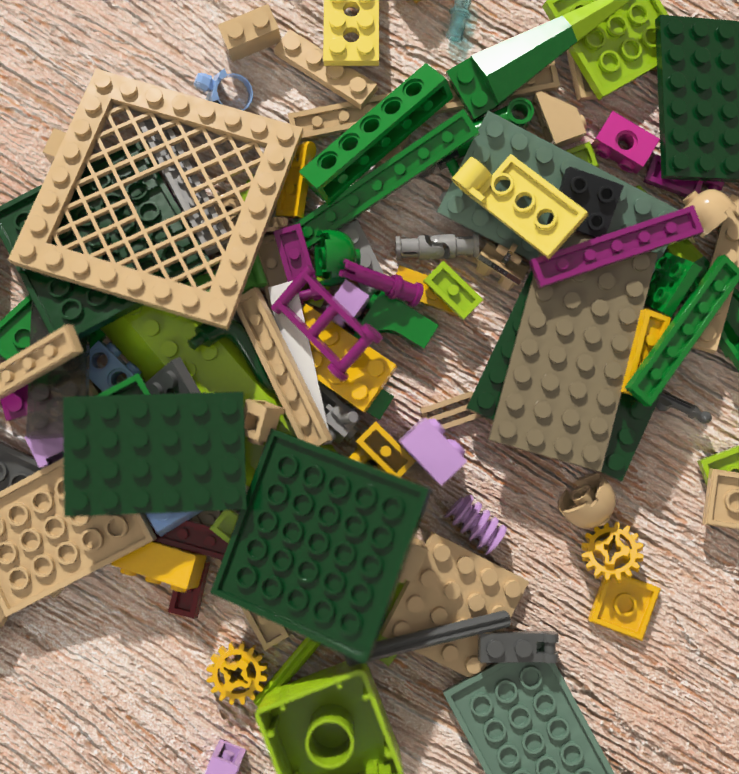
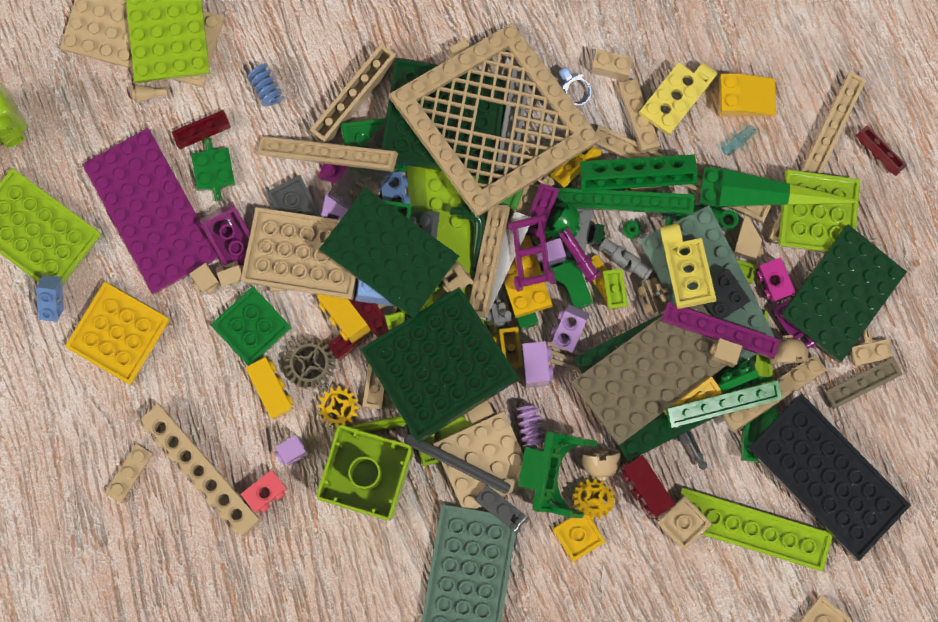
camera: 45 degrees right, 5 degrees down
none -> green plate [211,286,292,366]
none -> yellow brick [245,357,295,420]
none -> dark tan gear [284,338,336,389]
none -> green piece [518,431,597,518]
none -> lavender brick [550,304,590,353]
none -> dark green plate [587,224,605,246]
none -> dark red brick [620,455,675,519]
none -> green plate [623,220,641,239]
none -> tan brick [710,338,742,367]

